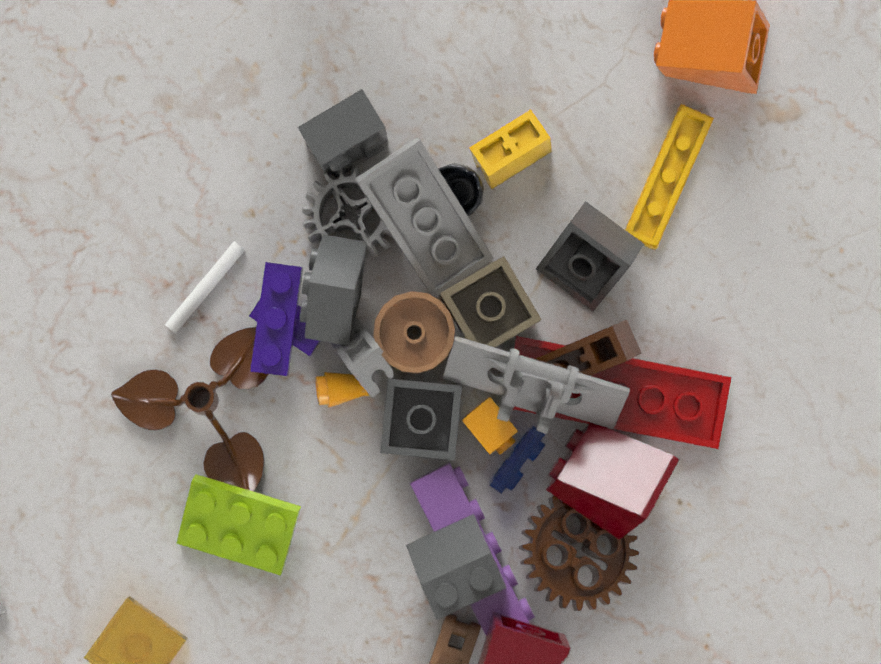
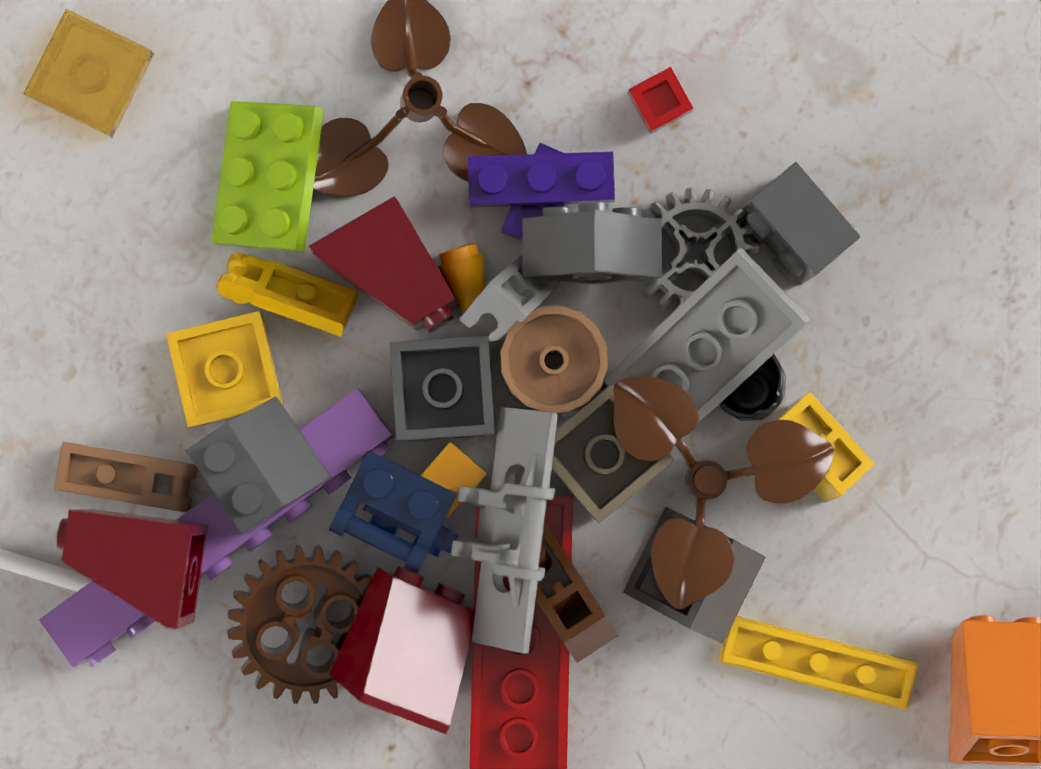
camera: 80 degrees right, 0 degrees up
white bar [165,241,245,333] -> none
none -> yellow plate [166,311,284,428]
none -> yellow hinge [215,252,359,337]
none -> dark red slope [309,196,458,333]
none -> dark blue plate [329,450,457,574]
none -> reddish brown plant [614,377,834,609]
none -> red plate [628,67,694,134]

